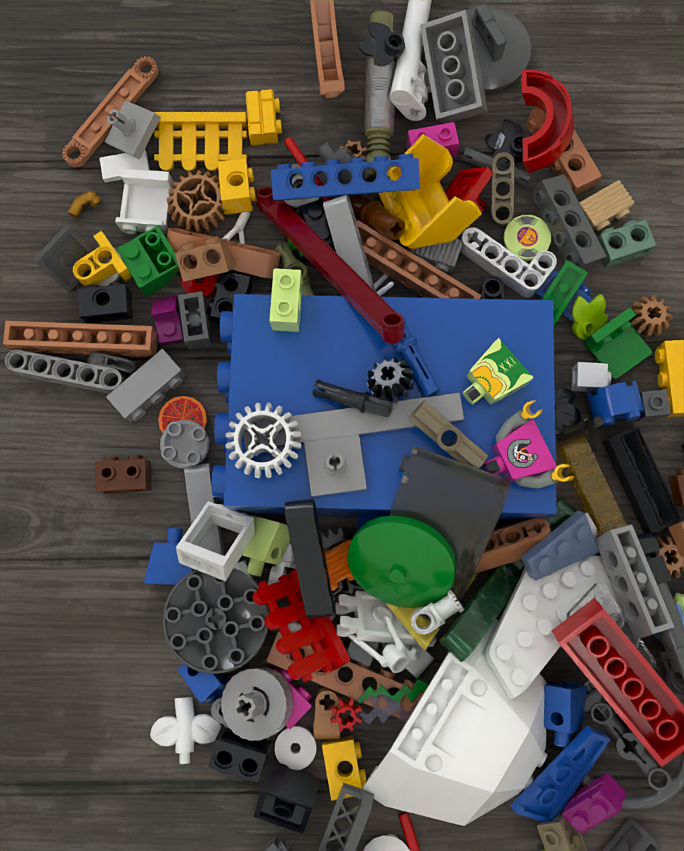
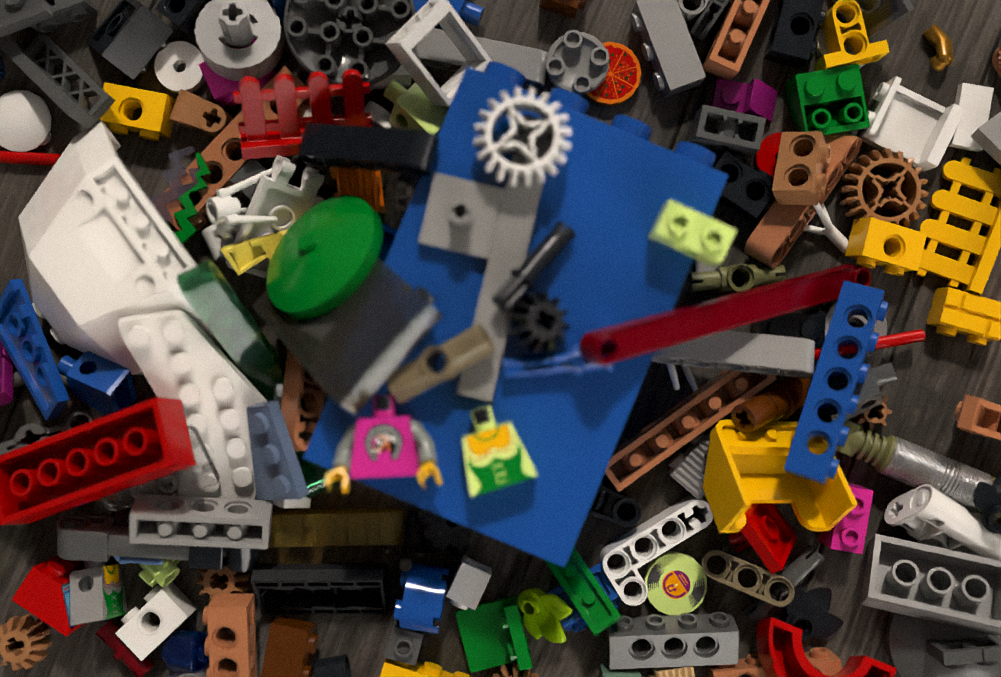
camera: 110 degrees right, 10 degrees up
red gear [330,697,362,732] -> none
white connector [411,590,464,635] -> none

